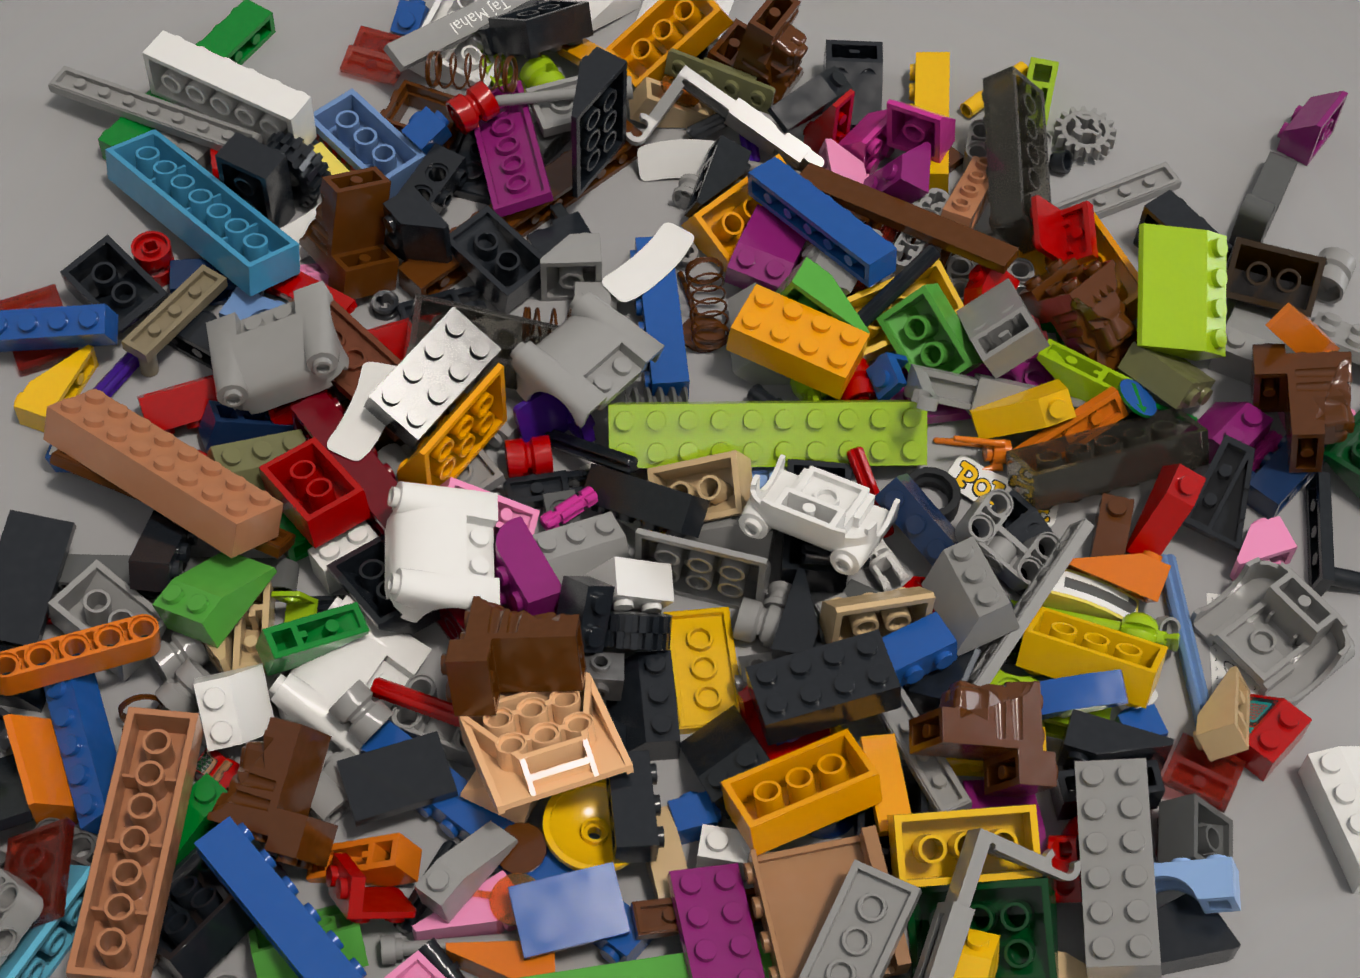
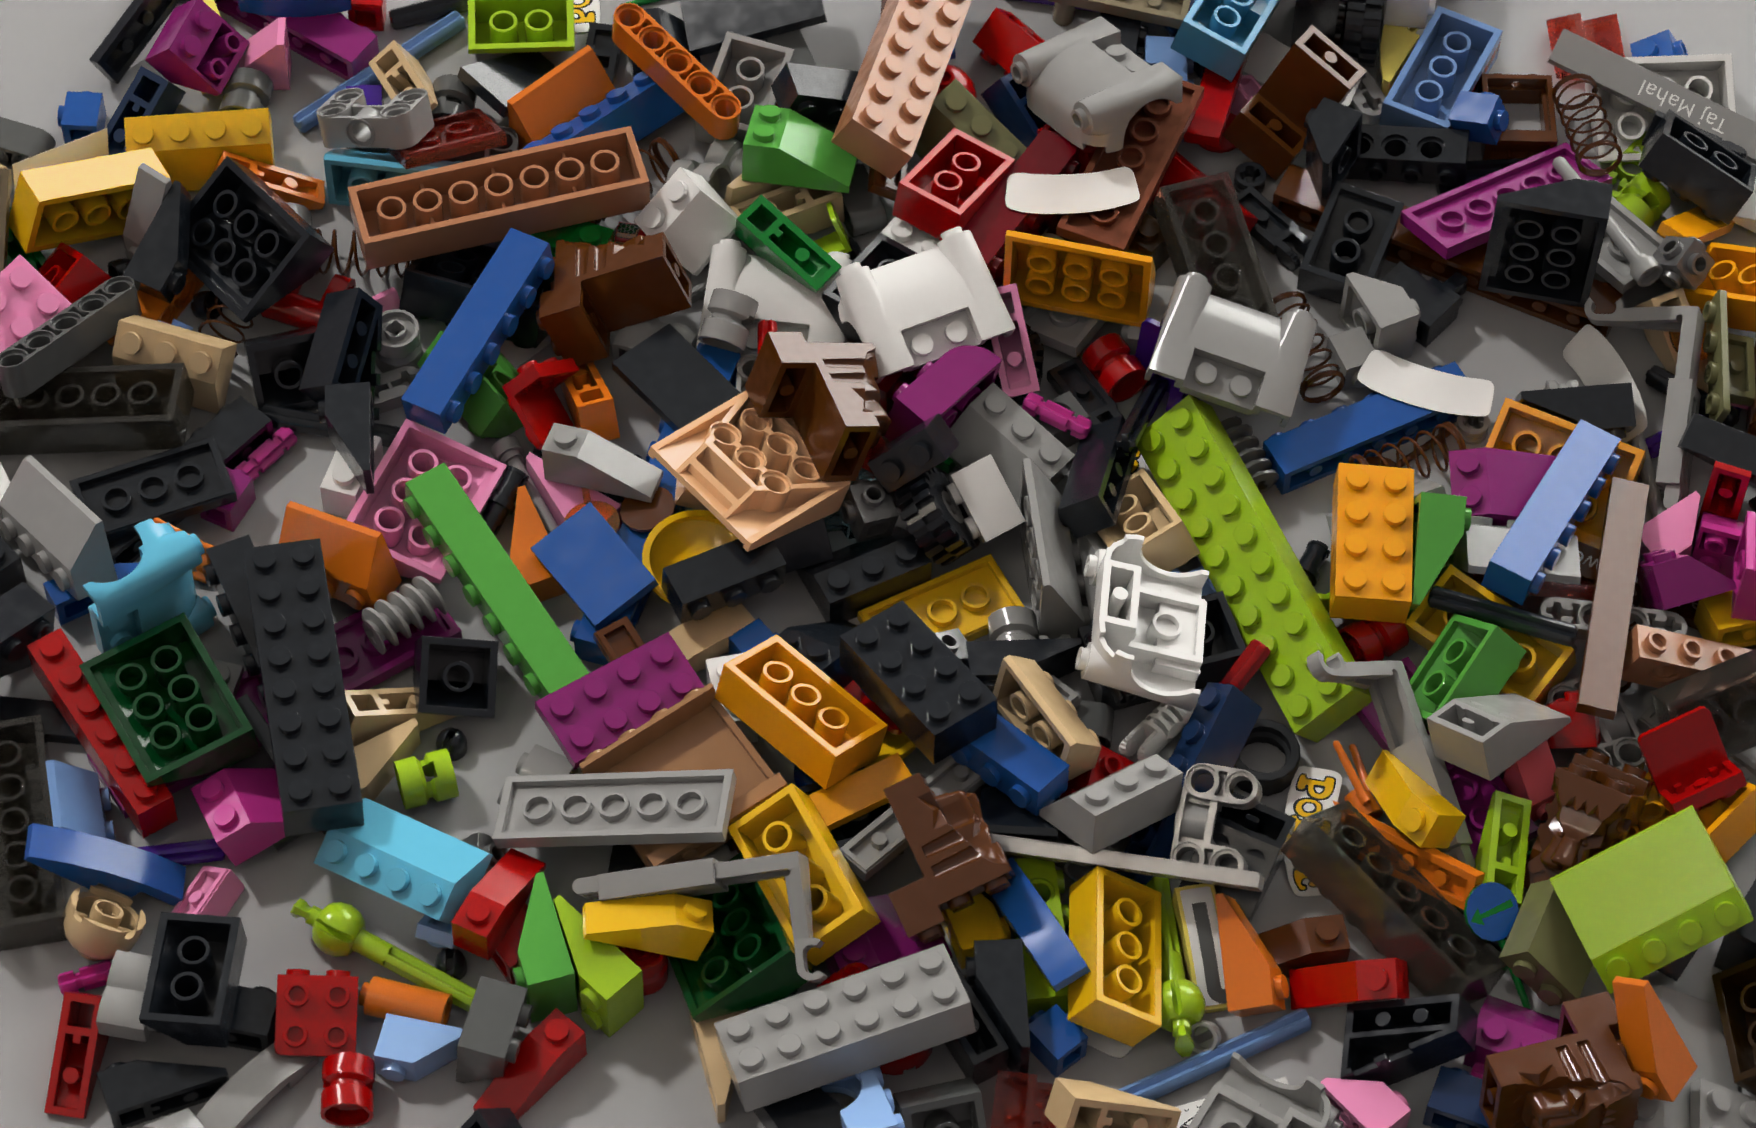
camera: 70 degrees right, 0 degrees up
brick [363,306,502,449] -> none
red wheel [445,81,500,135] -> none
blue bracket [866,352,908,400] -> none
none -> flat silver brick [1652,236,1715,290]

